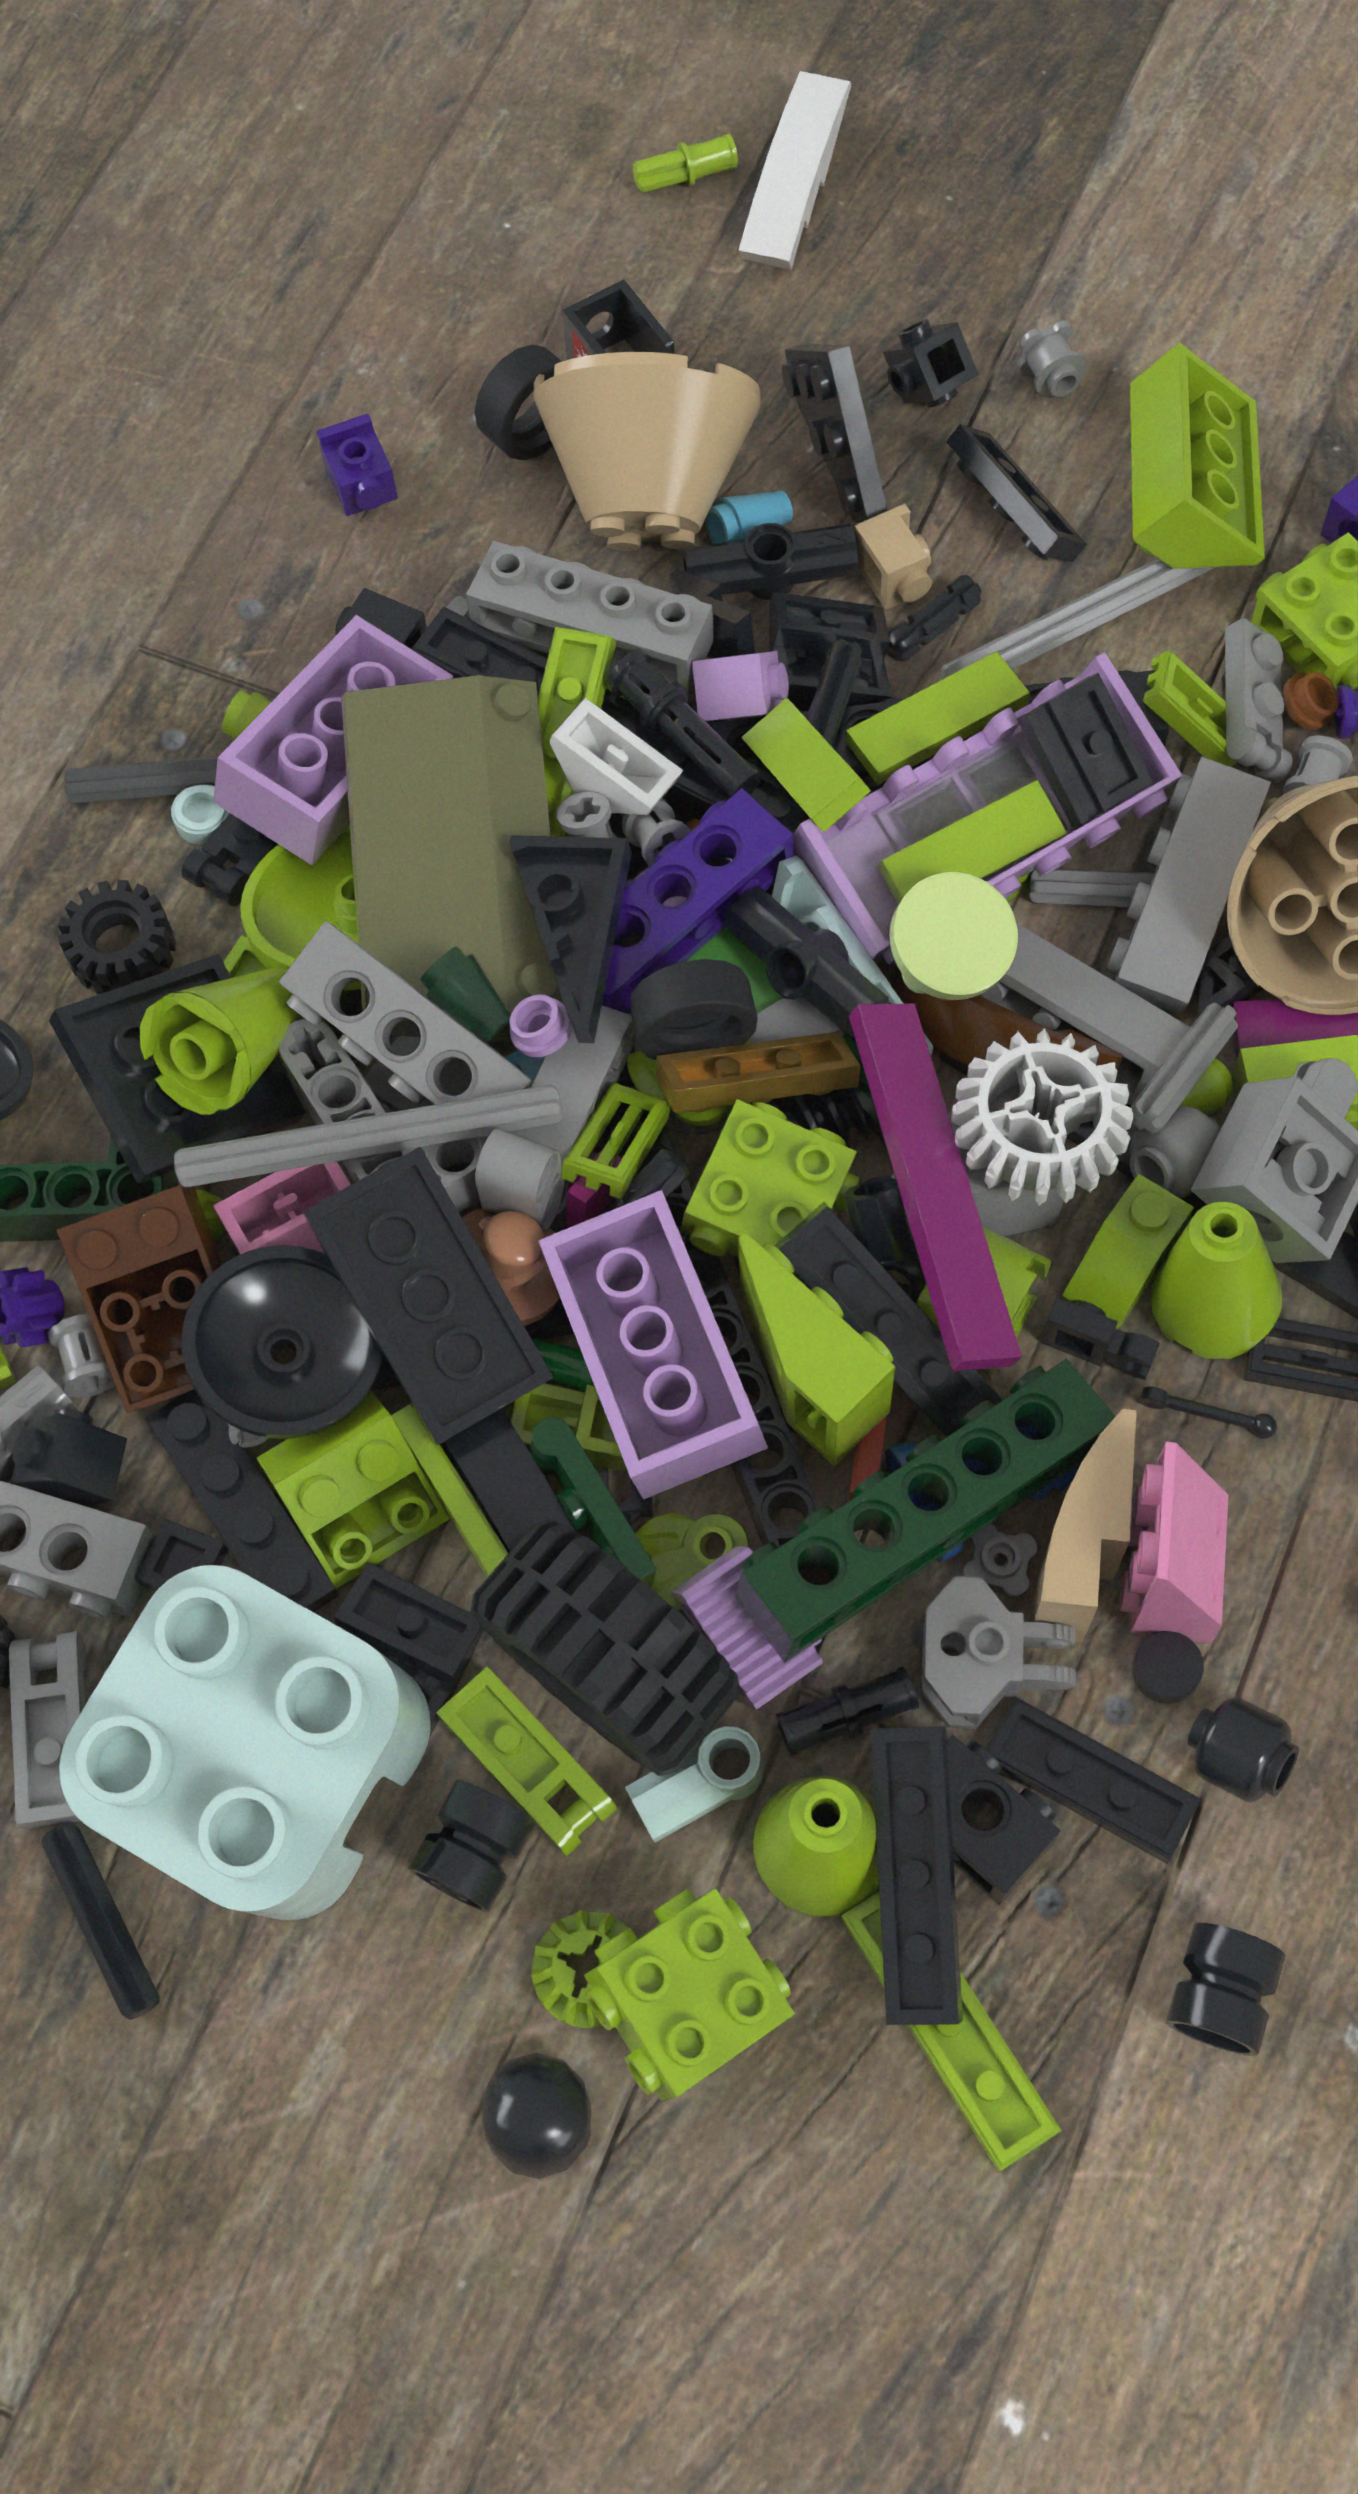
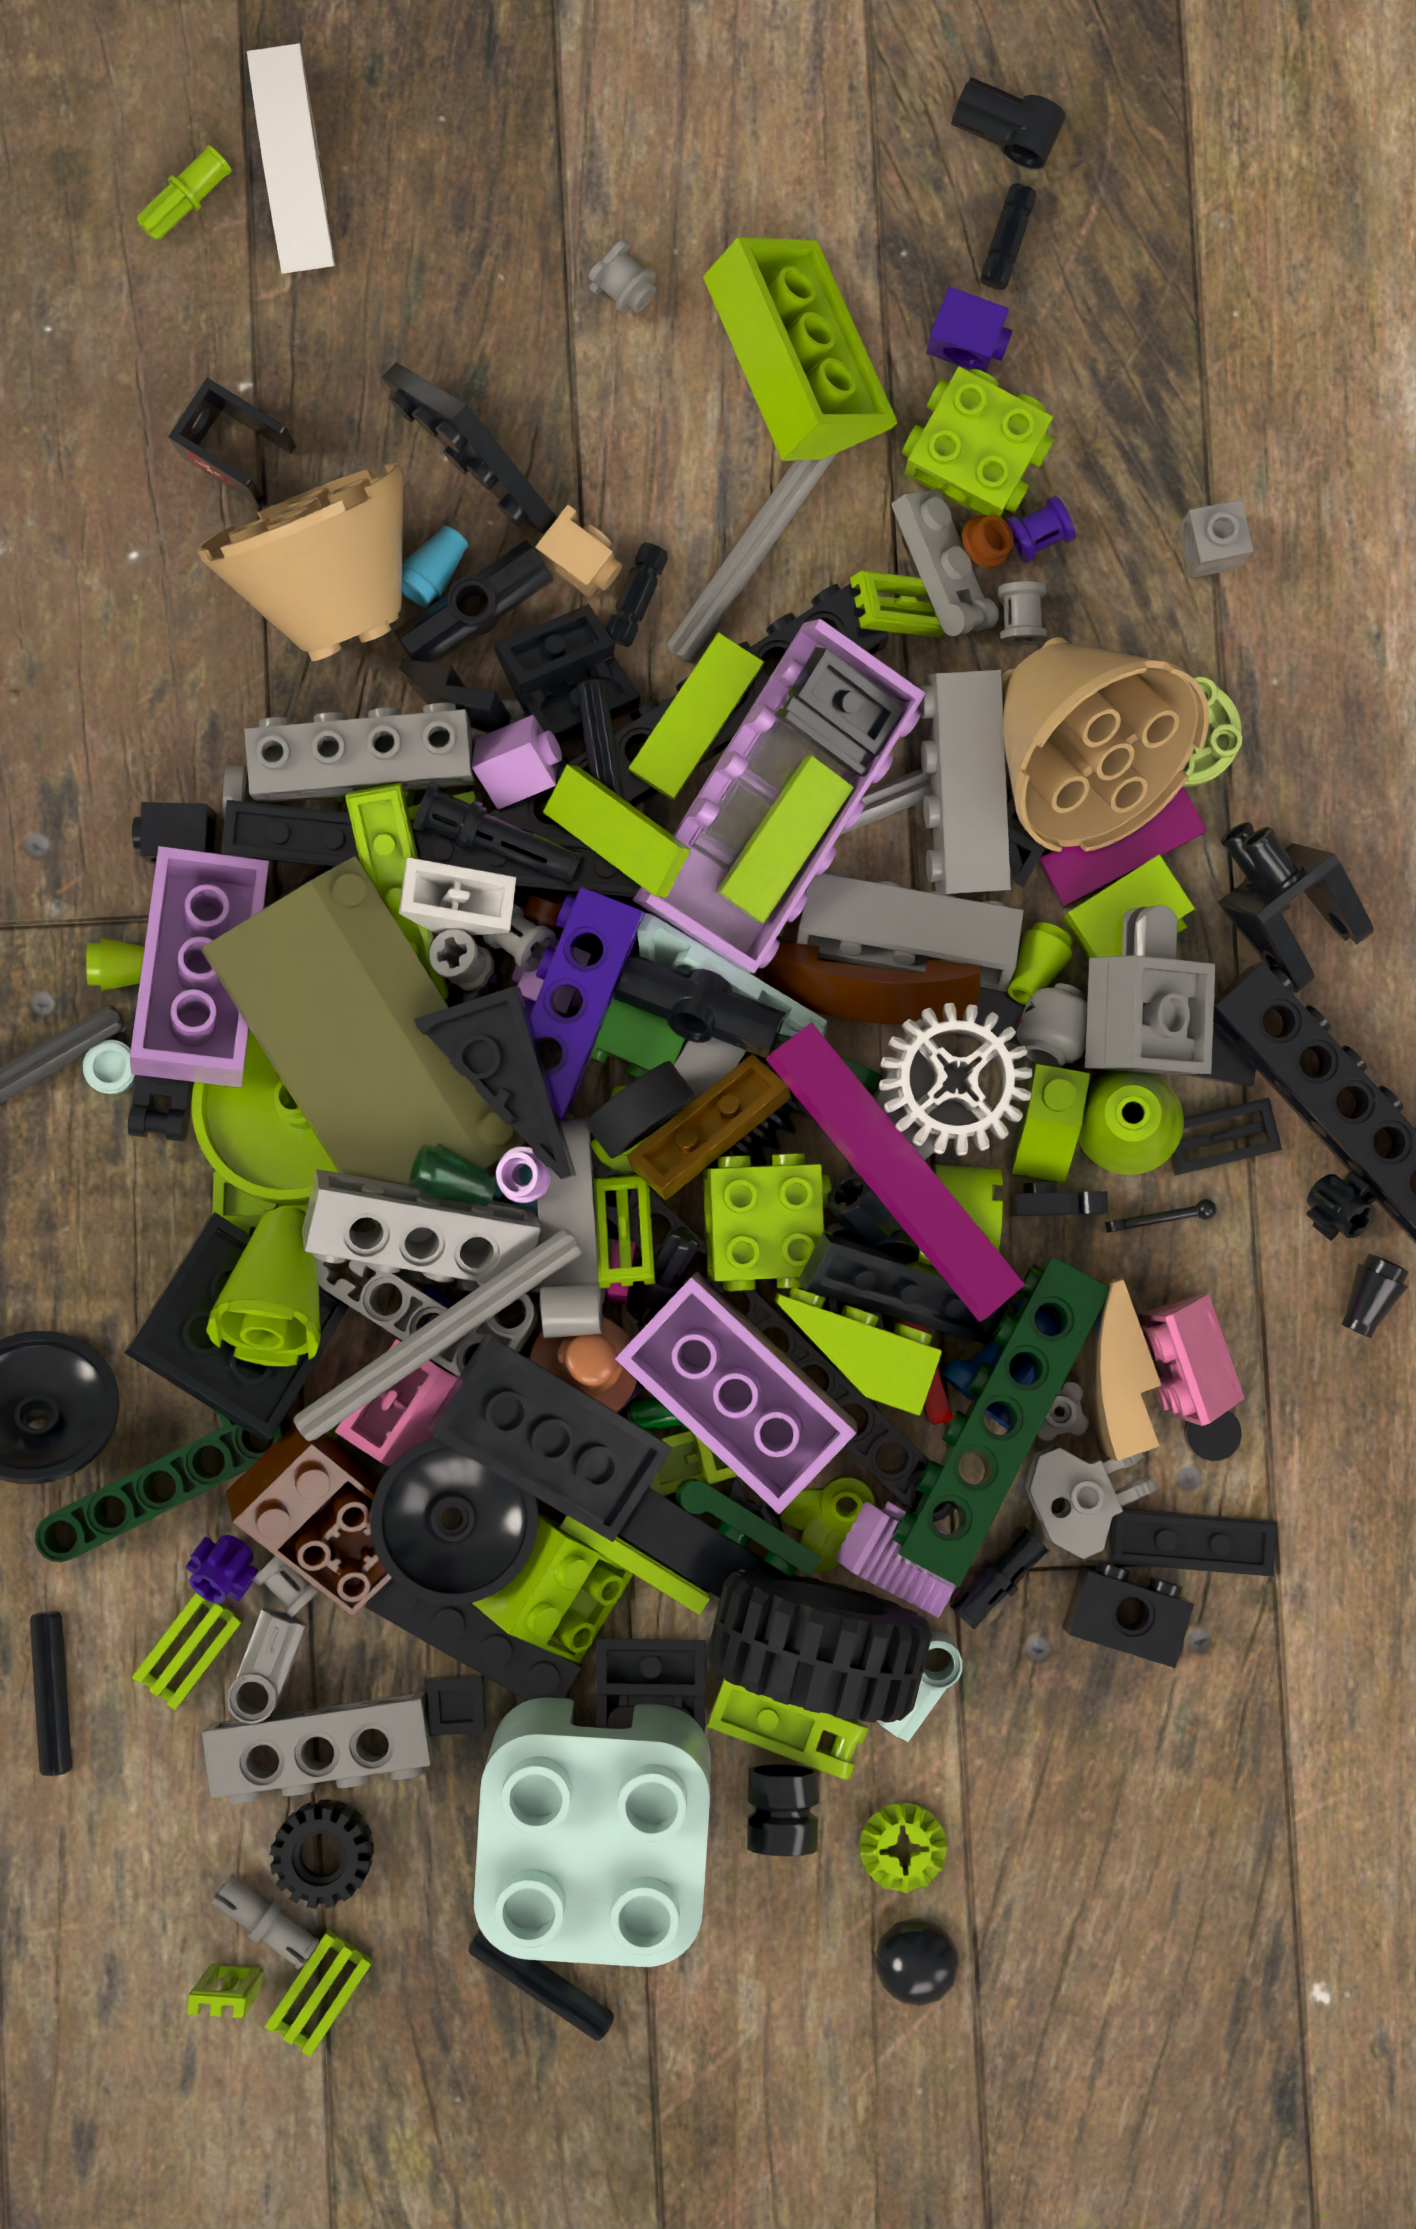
camera: 30 degrees left, 20 degrees up
light grey plate [9,1631,86,1830] -> none
black brick [11,1409,127,1507] -> none
black tyre [58,880,176,994] -> none
dark purple brick [316,413,398,517] -> none
black tyre [474,344,562,461] -> none
lime brick [584,1888,795,2102] -> none
lime cone [753,1775,879,1917] -> none
lime tile [841,1892,1062,2172] -> none
black plate [871,1726,963,2025] -> none
black brick [883,319,979,408] -> none
yellowish green tile [889,872,1018,1000] -> none
black plate [946,424,1087,562] -> none
light grey axle [1130,1003,1238,1134] -> none
black wheel [1165,1923,1286,2056] -> none
black head [1188,1697,1299,1803] -> none

